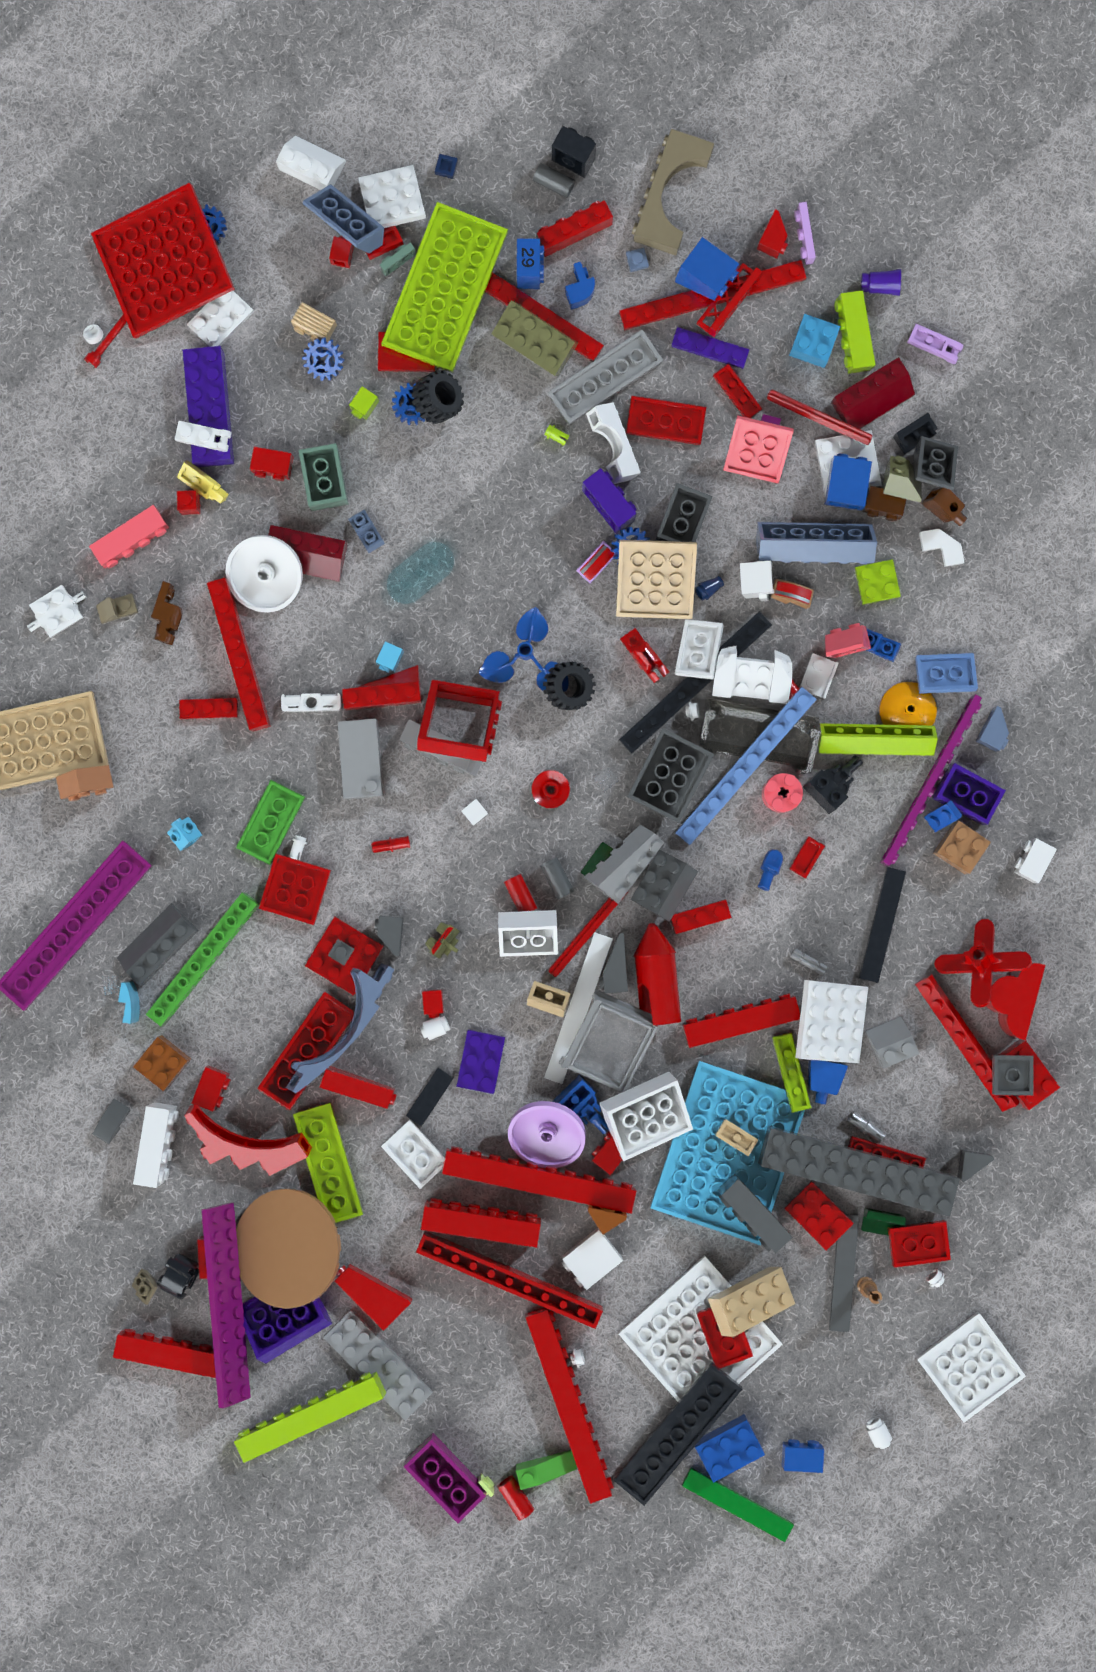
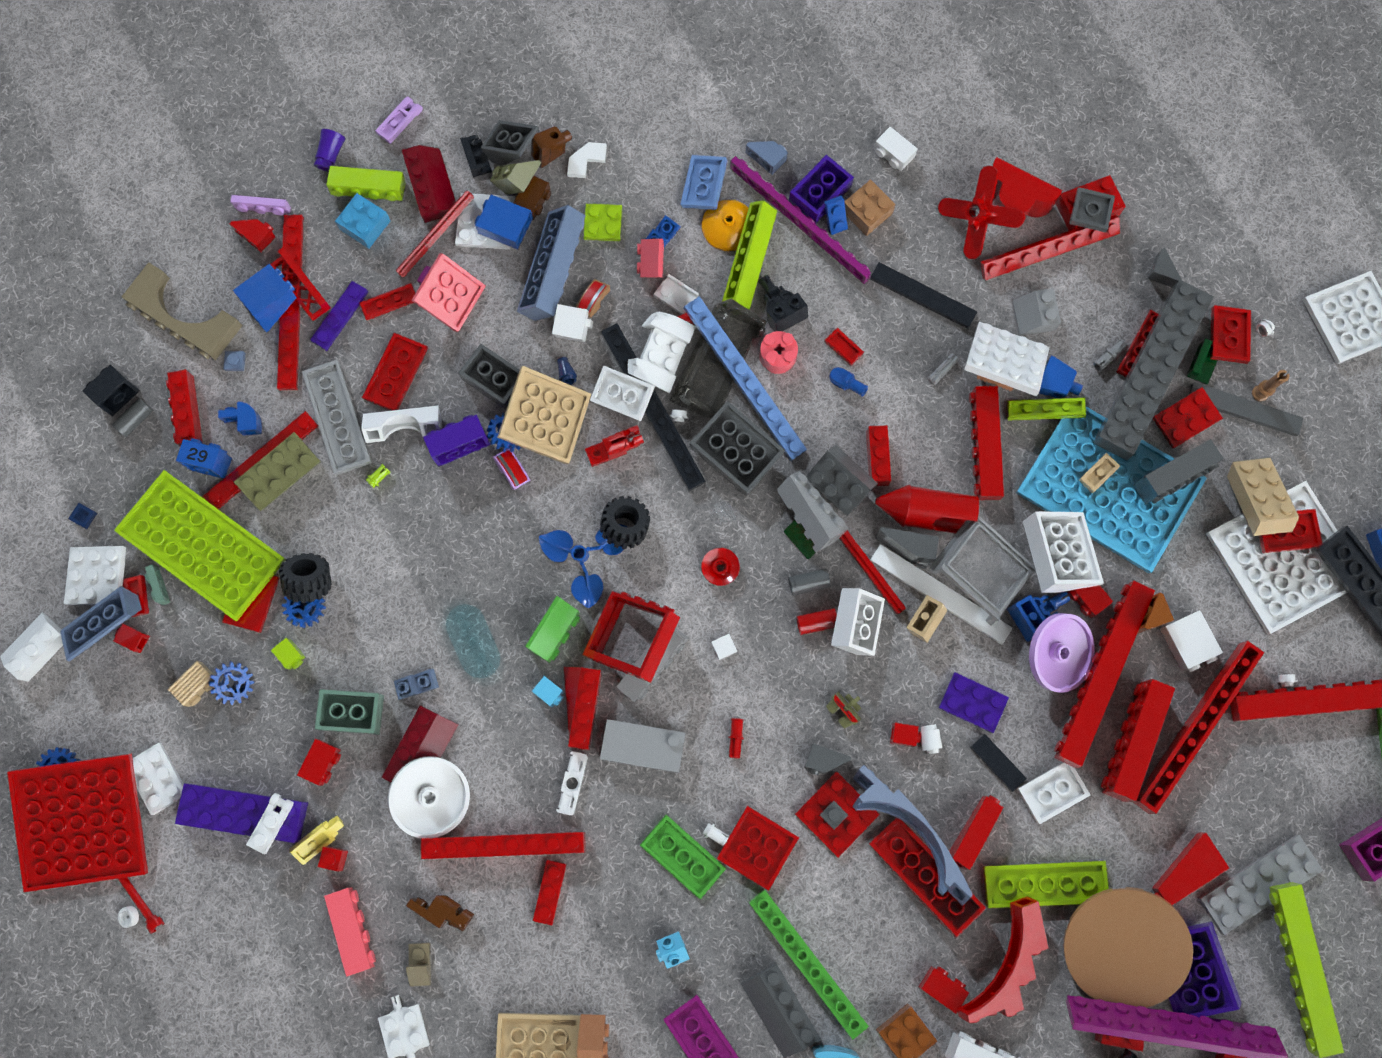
camera: 75 degrees left, 10 degrees down
none -> bright green slope [525,596,581,663]

